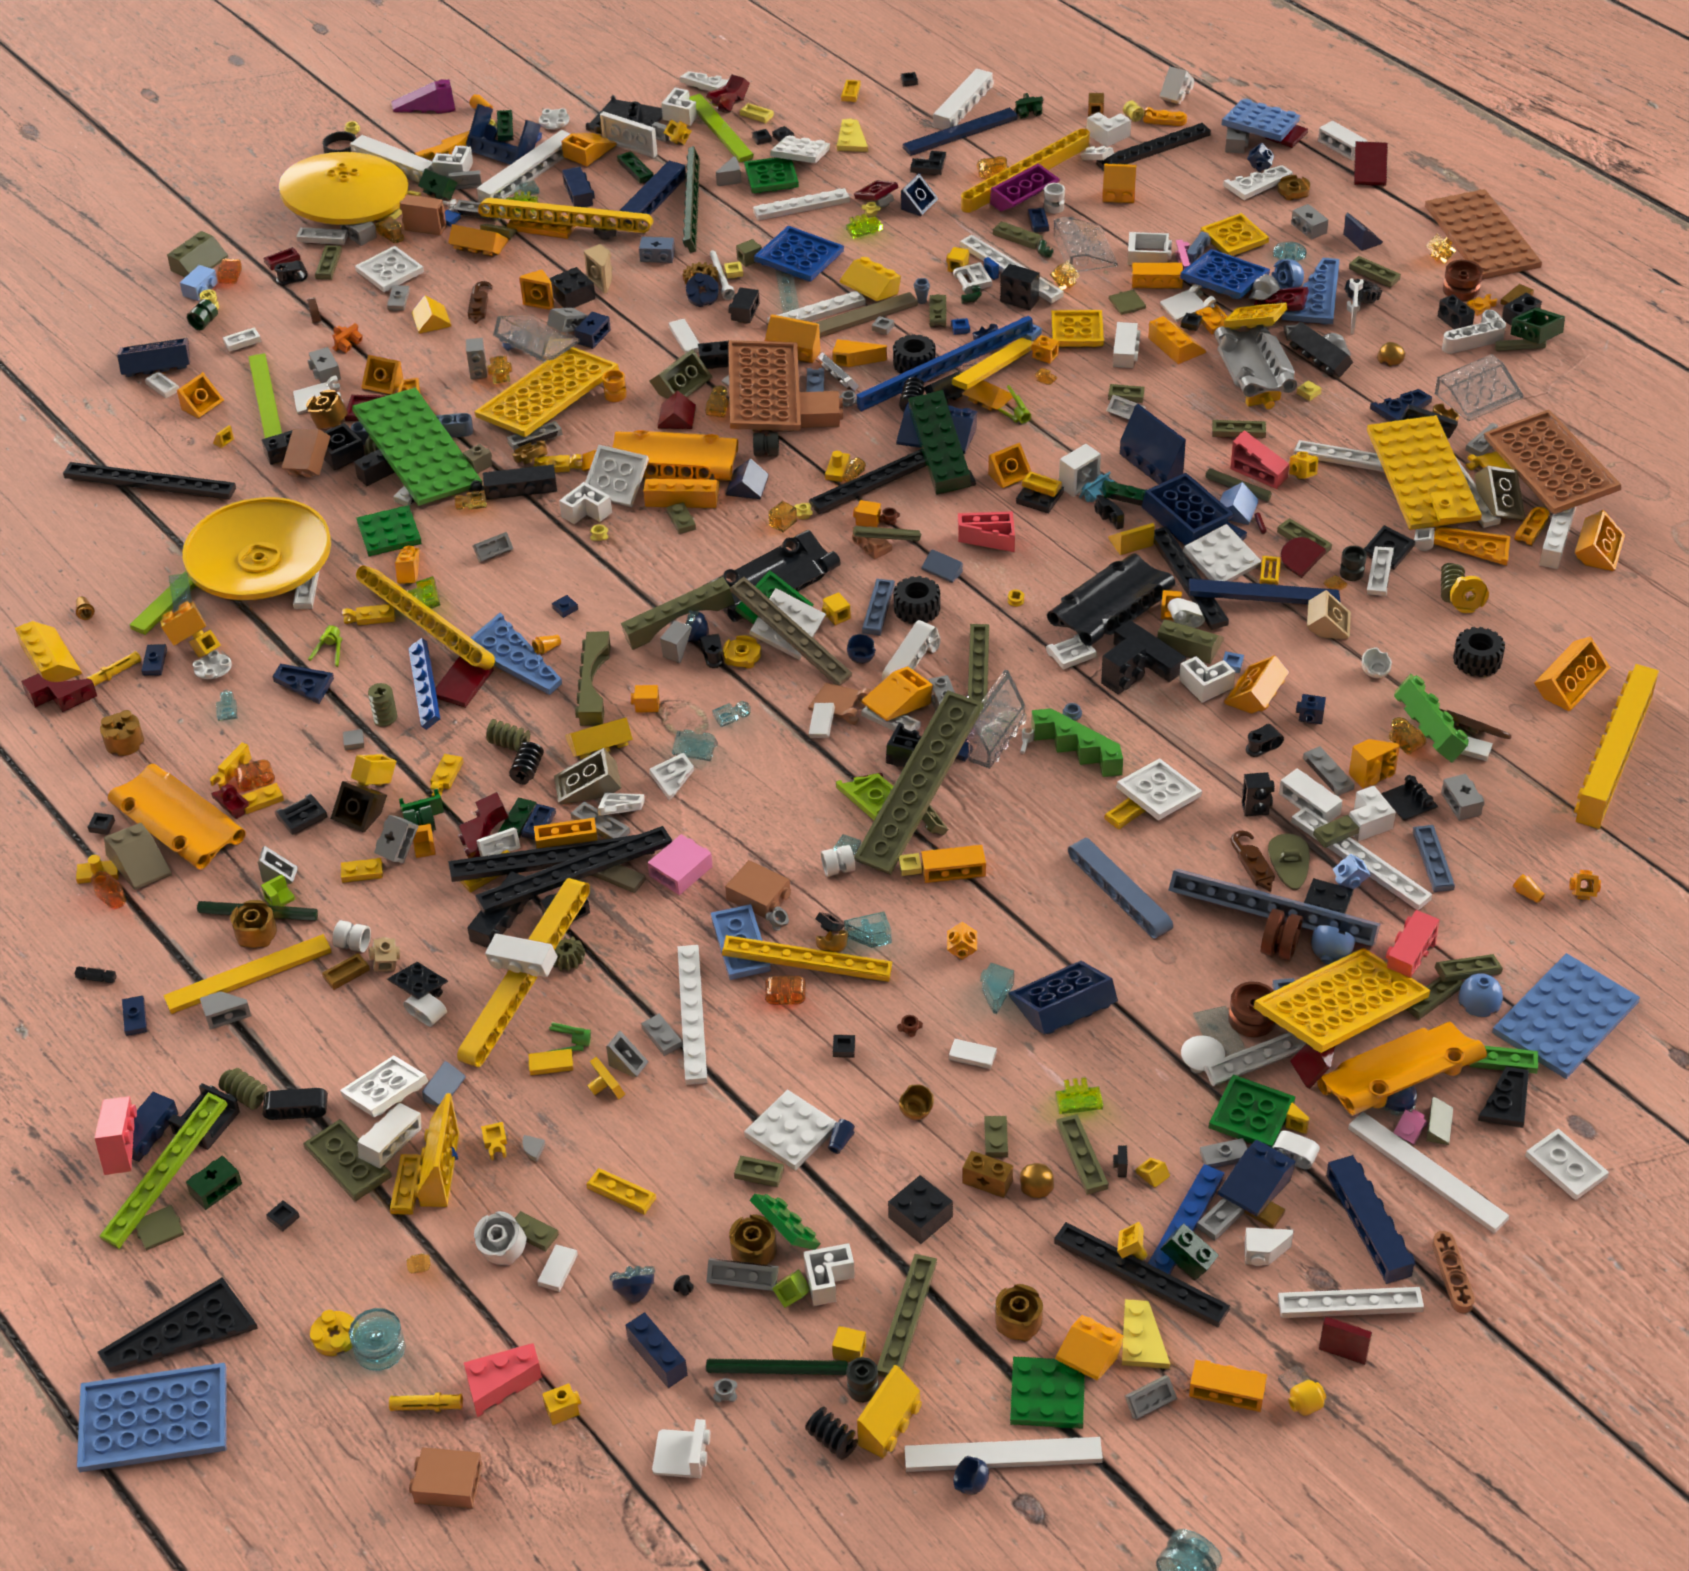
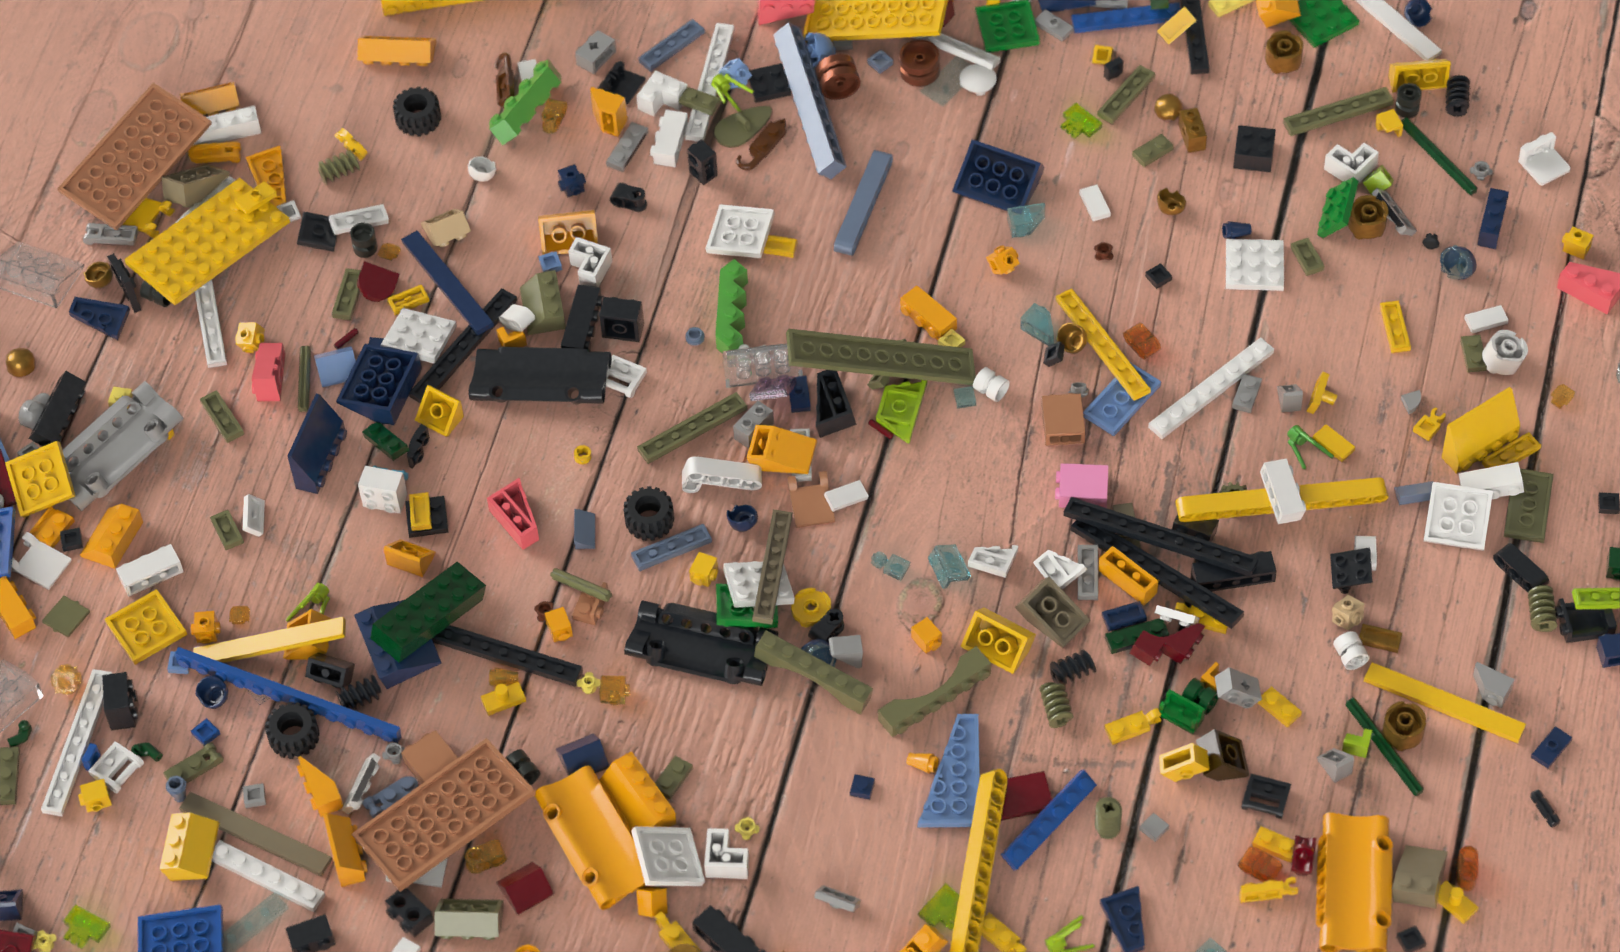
camera: 125 degrees left, 10 degrees up
none -> lime plant [711,74,754,112]

